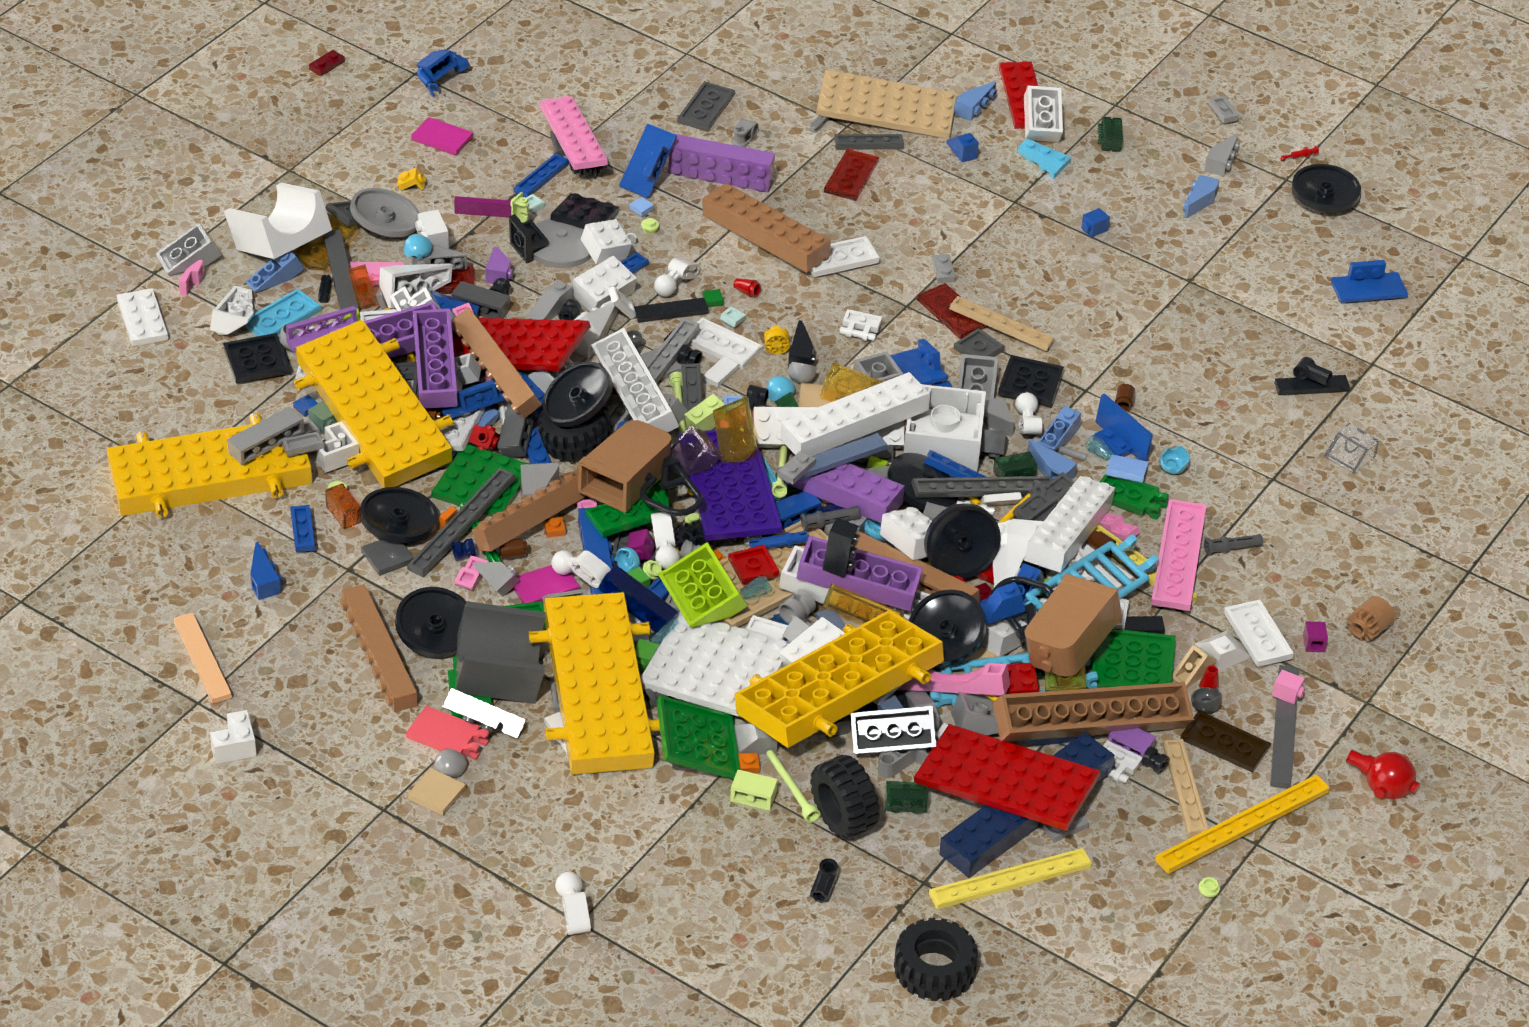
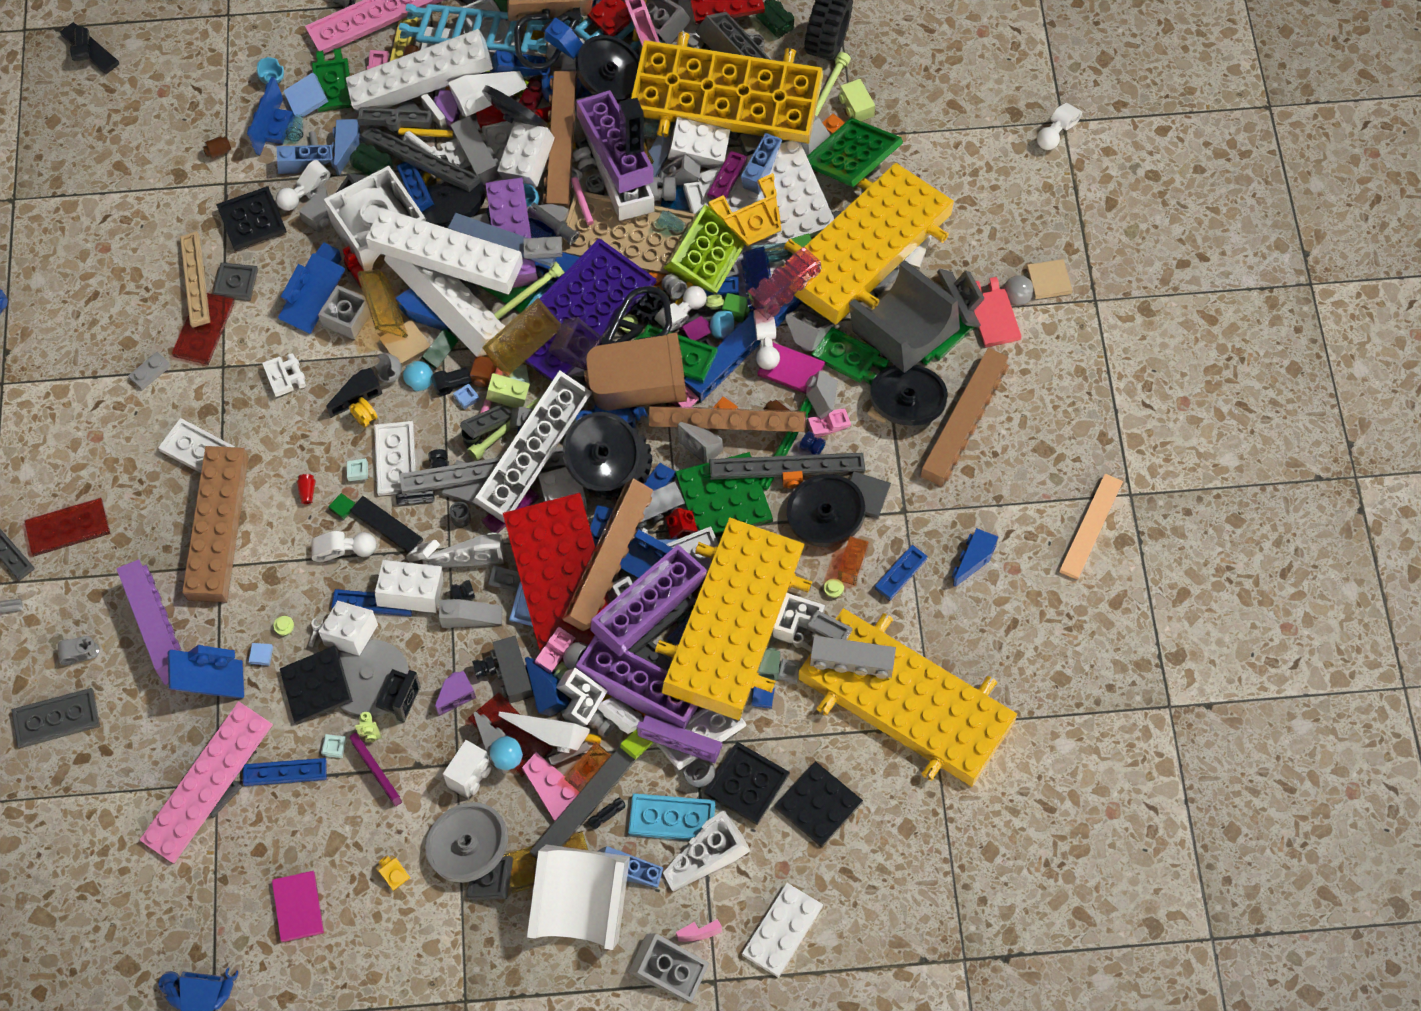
camera: 125 degrees left, 20 degrees up
white brick [210,710,256,764] -> none
white tile [702,356,739,388] -> none
red plate [728,544,779,585] -> none
blue pin [749,530,808,549] -> none
black piece [810,858,838,903] -> none
light grey slope [958,354,998,400] -> none
none -> magenta tile [707,151,748,200]
none -> yellow wing [708,173,782,247]
none -> medium blue slope [741,133,782,194]
none -> clear pink wedge [748,247,822,320]
none -> black plate [775,761,863,848]

